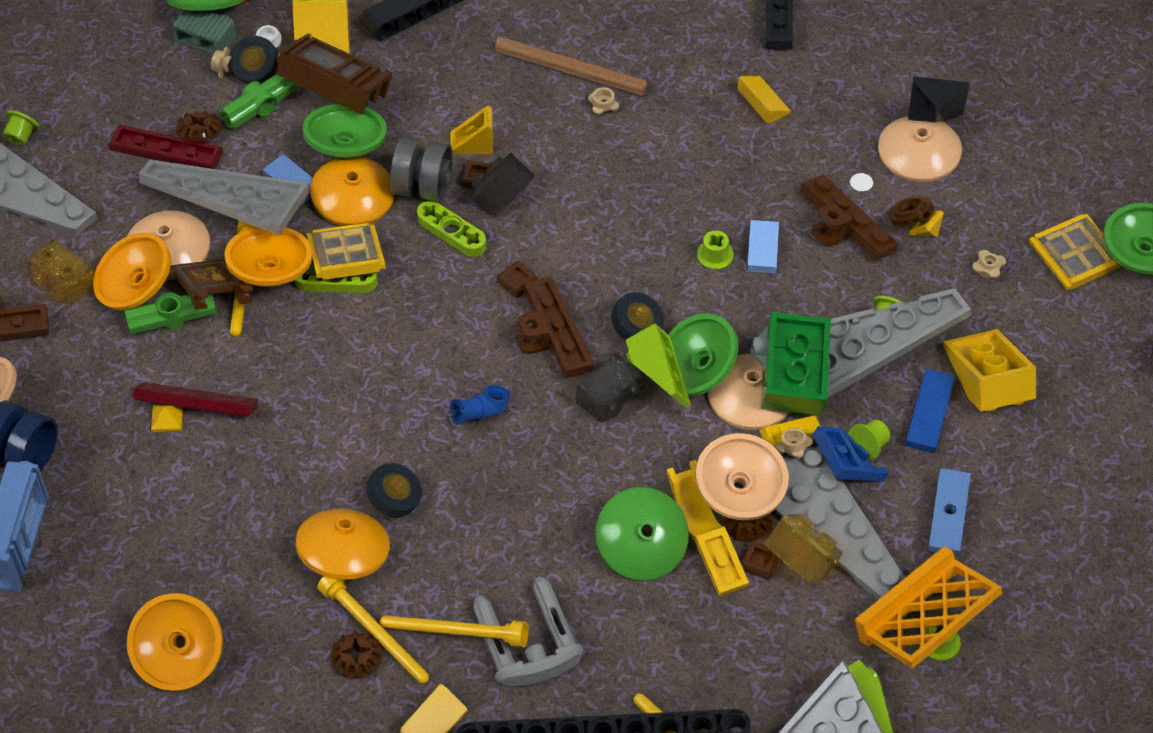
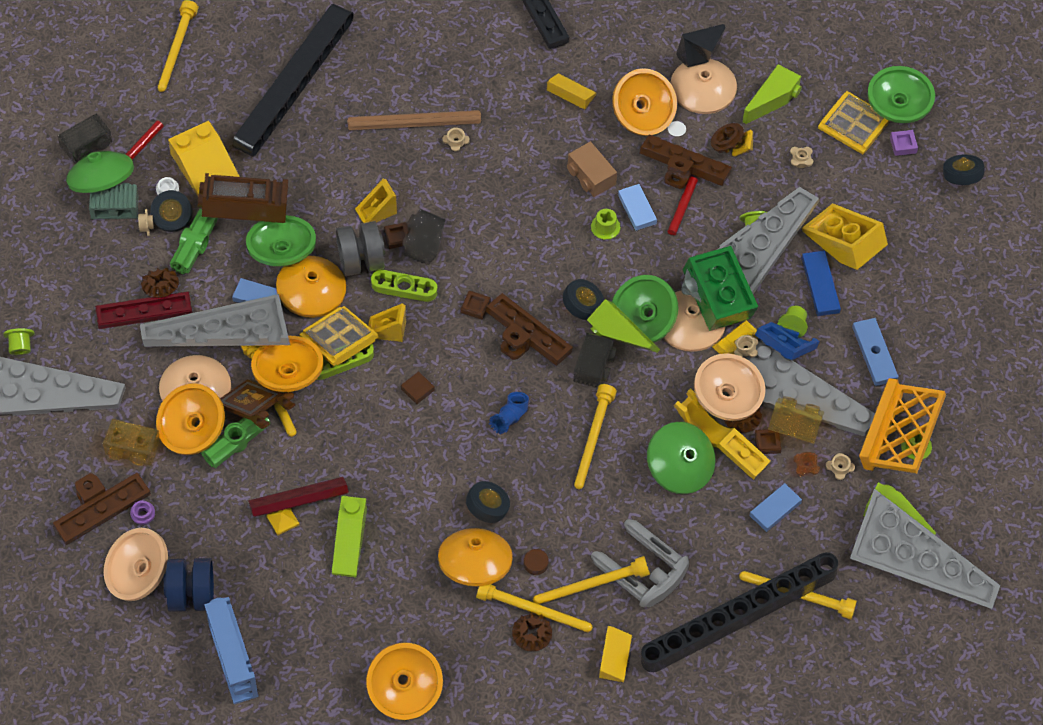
camera: 30 degrees left, 5 degrees up
none -> medium lavender plate [130,500,155,525]
none -> lime slope [332,496,367,577]
none -> yellow slope [368,303,406,342]
none -> reddish brown tile [401,371,435,404]
none -> reddish brown tile [524,549,549,575]
none -> medium nougat piece [567,141,617,197]
none -> yellow piece [574,384,617,489]
none -> light orange dish [612,69,677,136]
none -> red bar [667,177,698,236]
none -> lime slope [743,64,802,124]
none -> medium blue tile [749,483,802,532]
none -> clear orange plate [794,452,820,476]
none -> tan plate [826,453,855,480]
none -> medium lavender plate [890,130,918,156]

